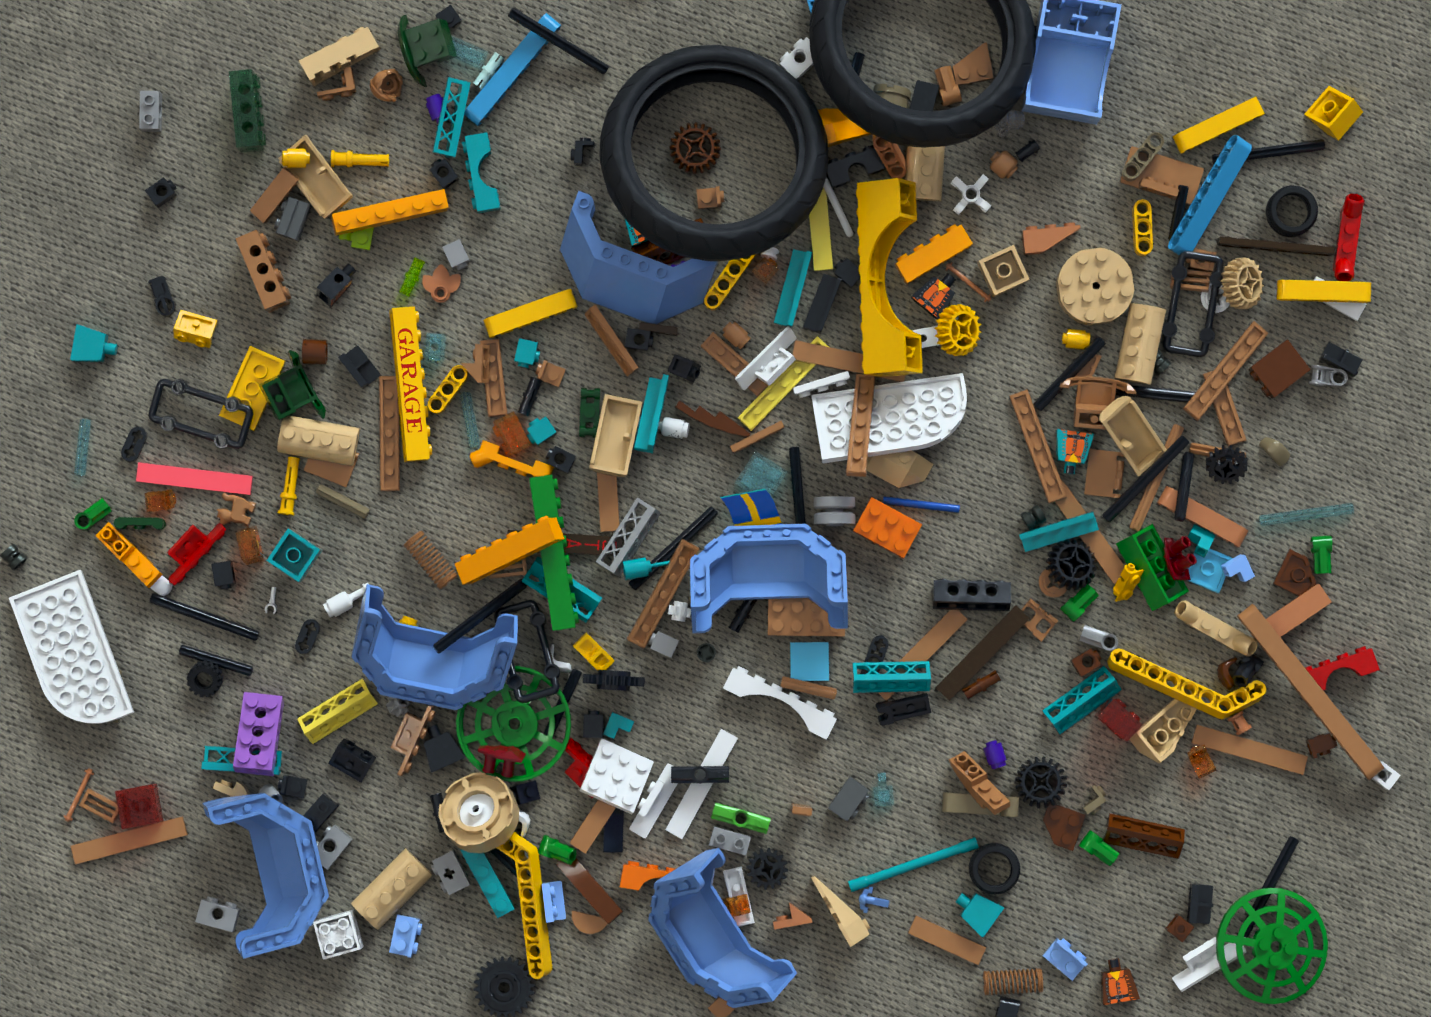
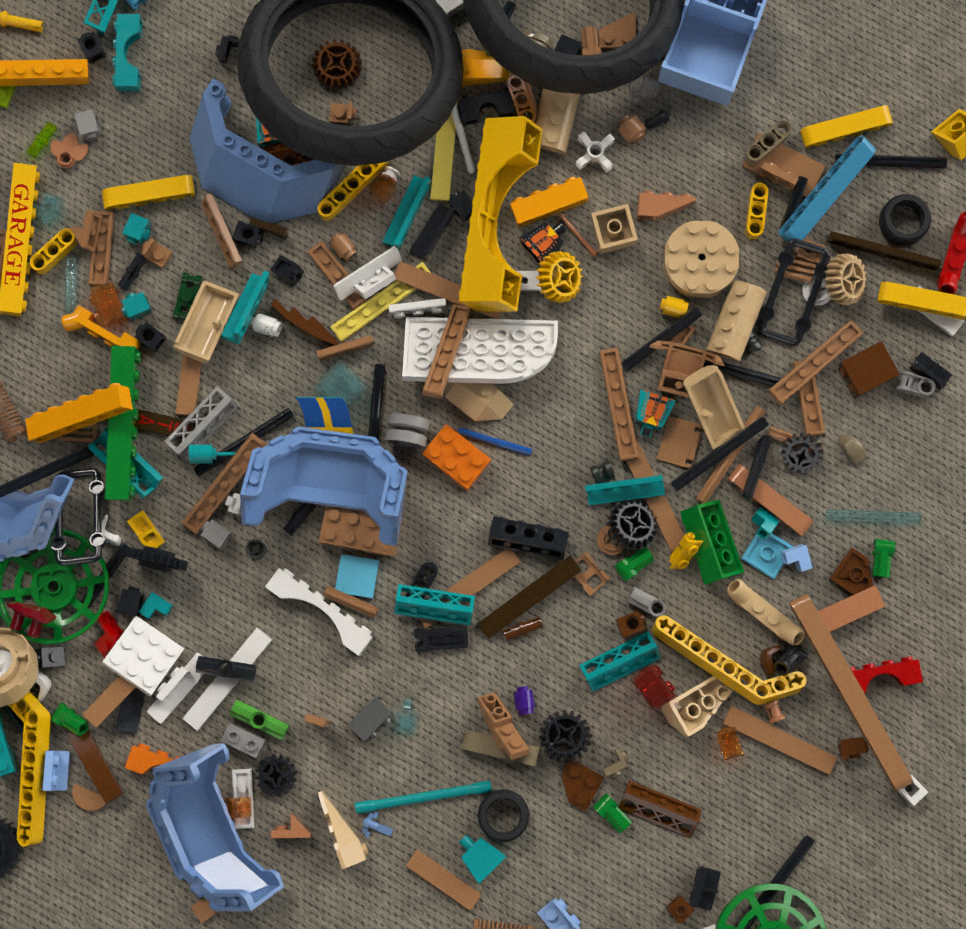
camera: 10 degrees right, 5 degrees down
dark red connector [1163,536,1197,580] -> none

